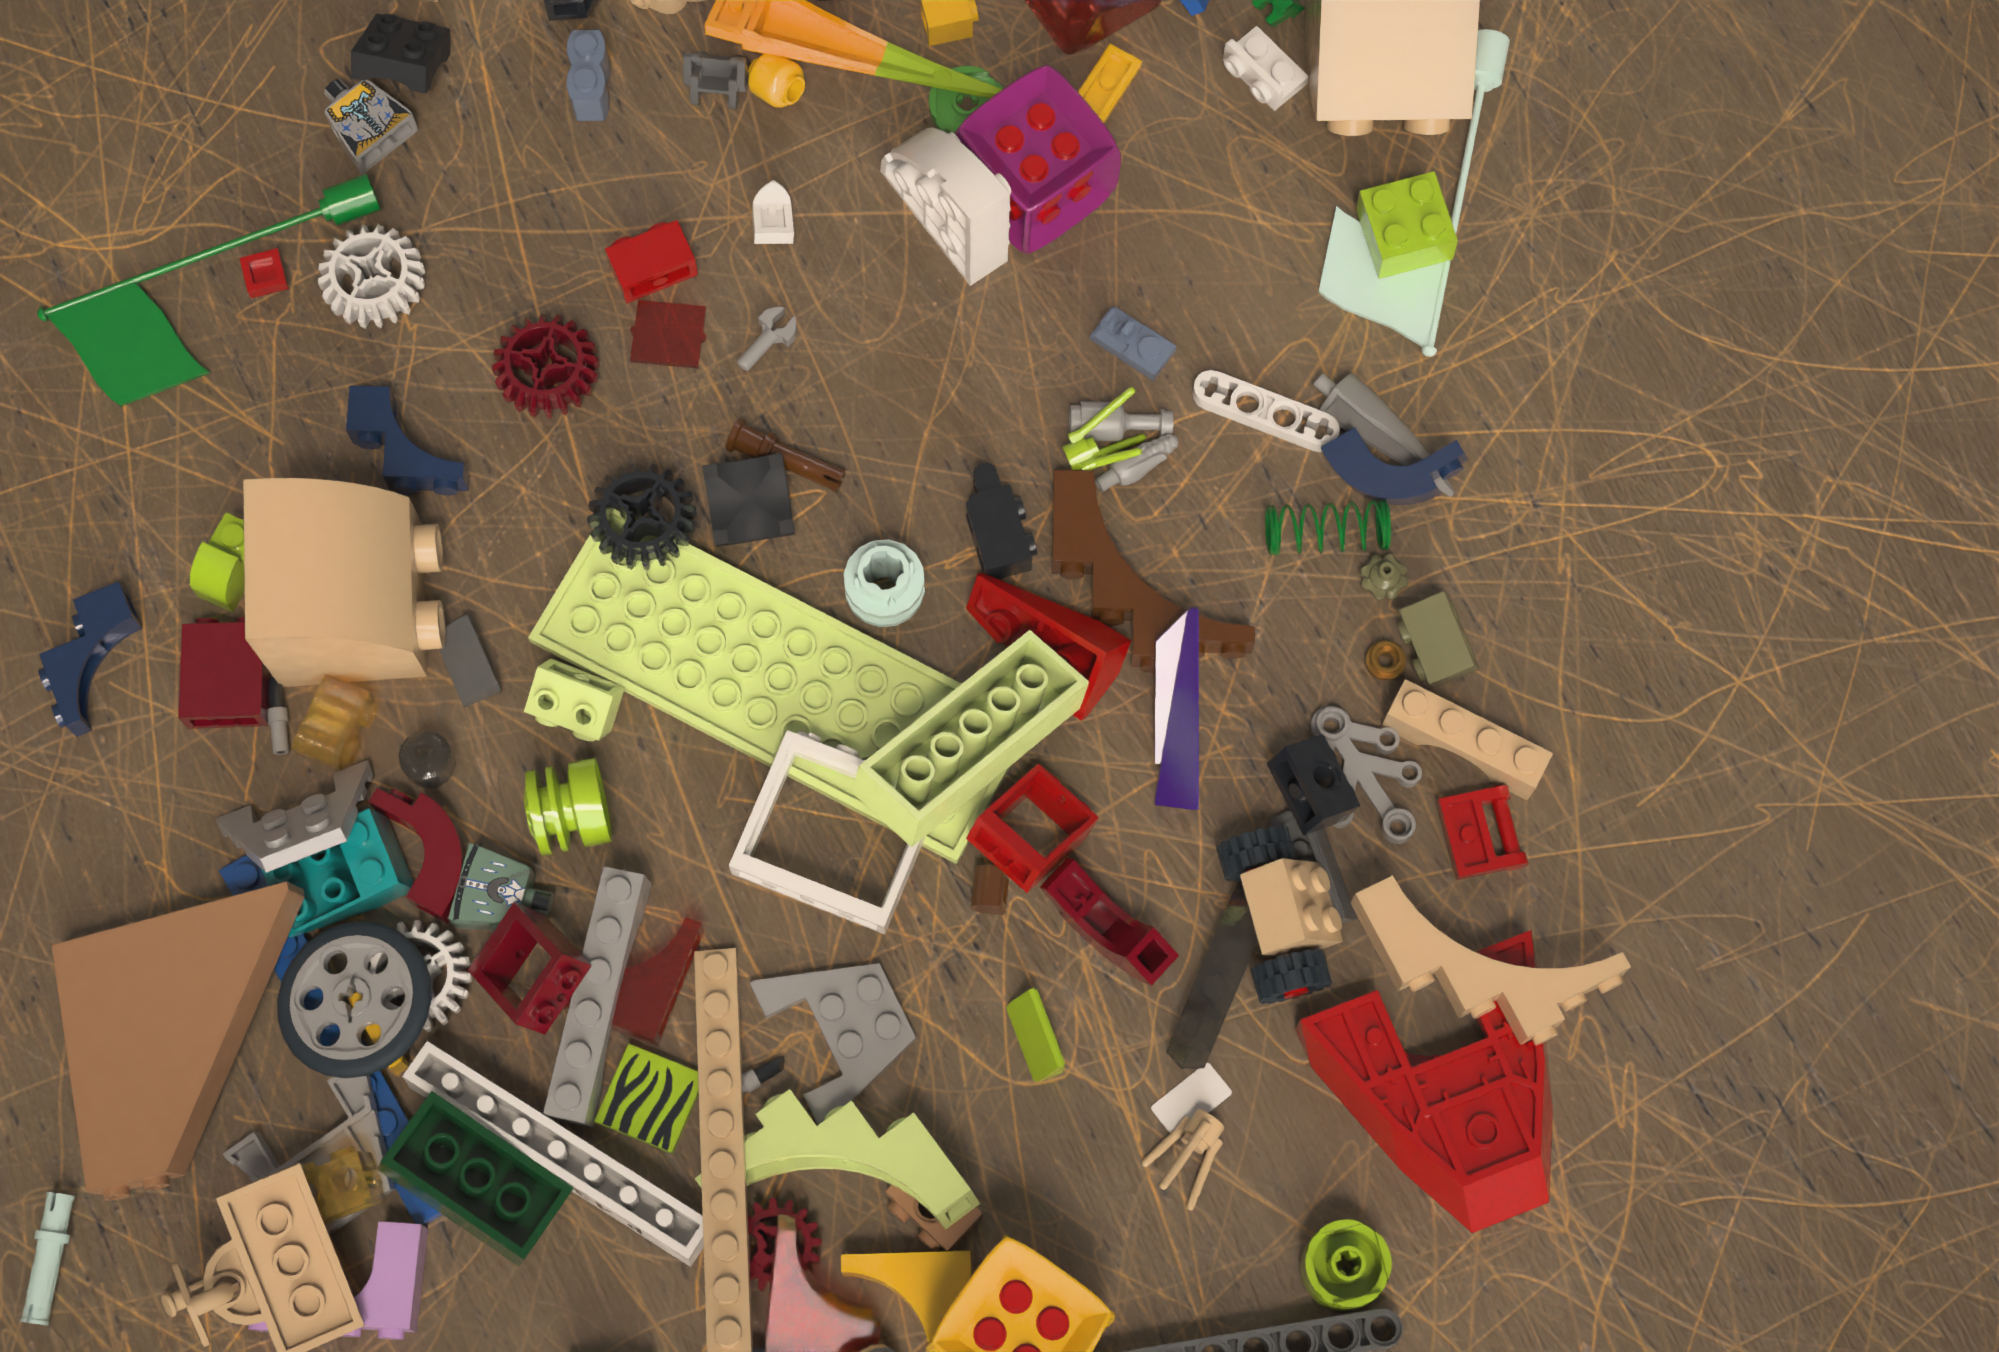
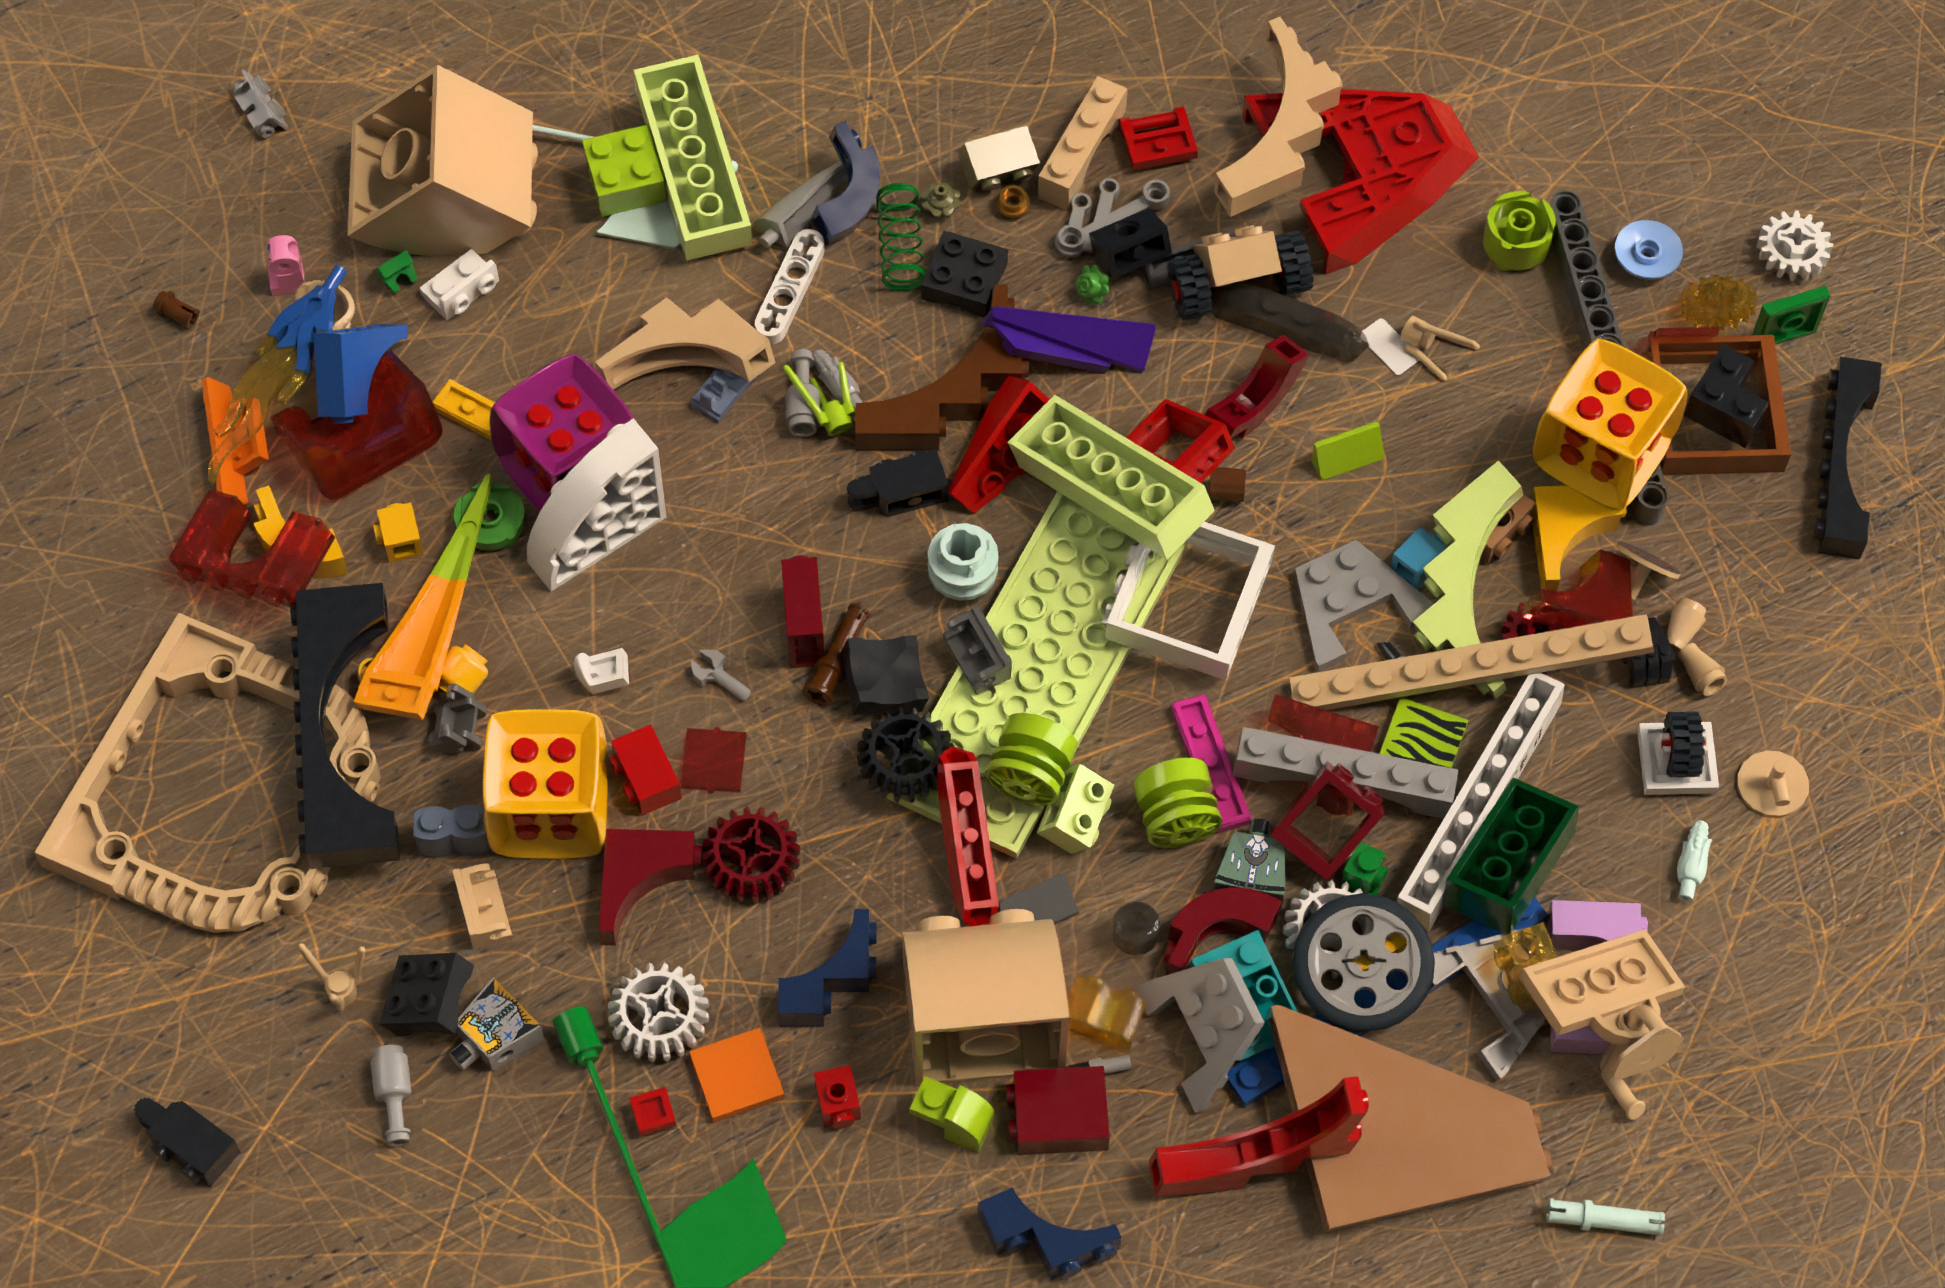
camera: 90 degrees left, 10 degrees down
none -> light grey piece [370,1045,412,1147]
none -> tan hinge [452,864,513,950]
none -> yellow piece [483,709,608,859]
none -> tan arch [595,297,776,390]
none -> dark red arch [599,829,702,945]
none -> yellowish green brick [633,55,752,261]
none -> orange tile [689,1027,785,1123]
none -> dark red window [781,555,825,668]
none -> red brick [814,1065,861,1129]
none -> black brick [921,230,1008,318]
none -> red brick [937,746,999,926]
none -> dark grey hinge [943,606,1012,695]
none -> lime wheel [985,713,1078,806]
none -> bright green plant [1076,265,1110,305]
none -> red arch [1148,1076,1369,1197]
none -> dark pink tile [1170,694,1252,834]
none -> green brick [1340,841,1389,895]
none -> dark azure brick [1390,527,1448,590]

